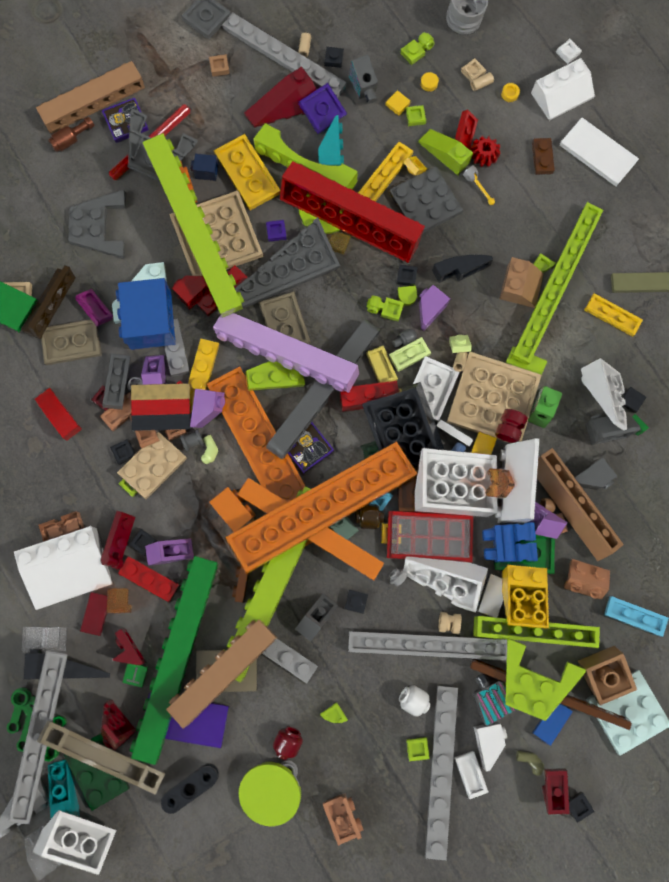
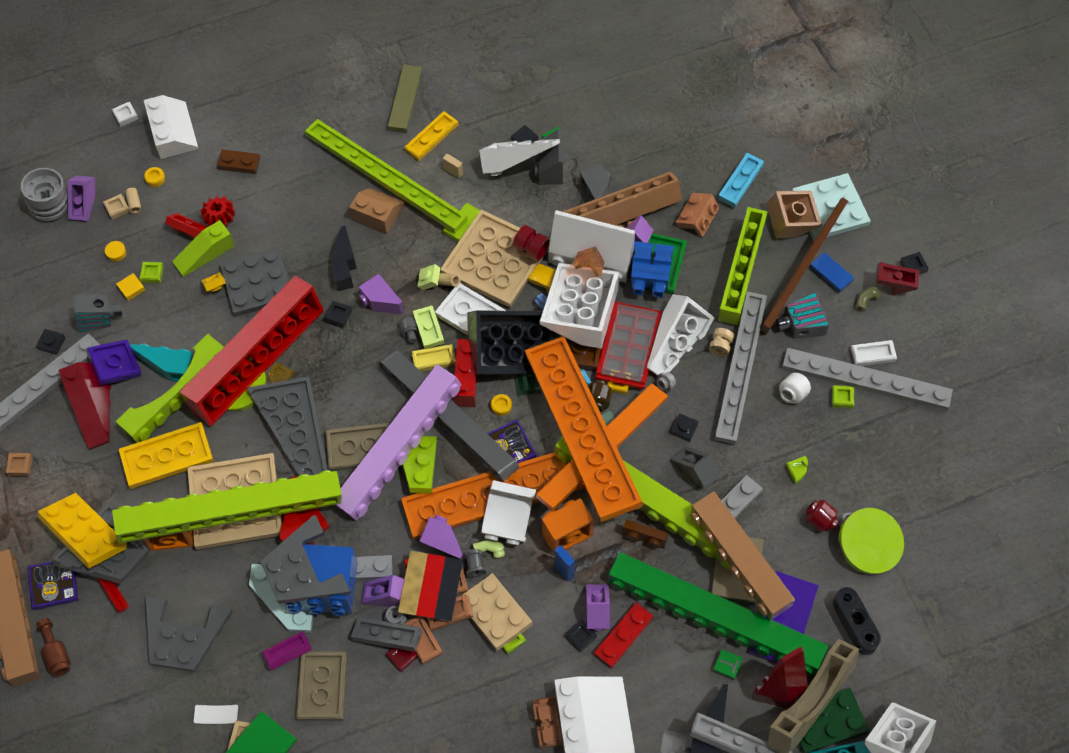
camera: 75 degrees left, 15 degrees down
dark brown fence [21,265,76,339] -> none
red slope [35,388,82,441] -> none
dark red tile [80,592,111,636] -> none
dark red plate [101,511,136,570] -> none
clear orange panel [107,588,132,613] -> none
black tile [110,439,136,465] -> none
dark red slope [112,629,147,665] -> none
yellow plate [188,339,219,413] -> none
dark blue brick [190,154,219,181] -> none
dark purple plate [266,220,287,242] -> none
tan piece [298,33,311,57] -> none
nougat bracket [322,793,364,845] -> none
yellow plate [358,142,413,202] -> none
lime plate [366,296,404,322] -> none
lime tile [397,286,417,306] -> none
lime plate [401,32,435,65] -> none
white tile [437,420,473,446] -> none
hinge [462,165,495,205] -> none
white slope [474,722,507,771] -> none
white tile [477,574,503,618] -> none
yellow slope [502,565,549,629] -> none
lime wing [505,638,586,721] -> none
bright green torso [528,386,562,428] -> none
lime tile [533,253,556,272] -> none
white tile [560,118,639,187] -> none
none -> yellow plate [38,493,127,569]
none -> medium lavender slope [68,176,95,221]
none -> white sticker [194,705,238,724]
none -> dark grey wing [260,515,351,604]
none -> tan tile [443,154,463,179]
none -> white panel [481,480,536,546]
none -> yellow tile [491,394,512,416]
none -> blue tile [554,545,575,581]

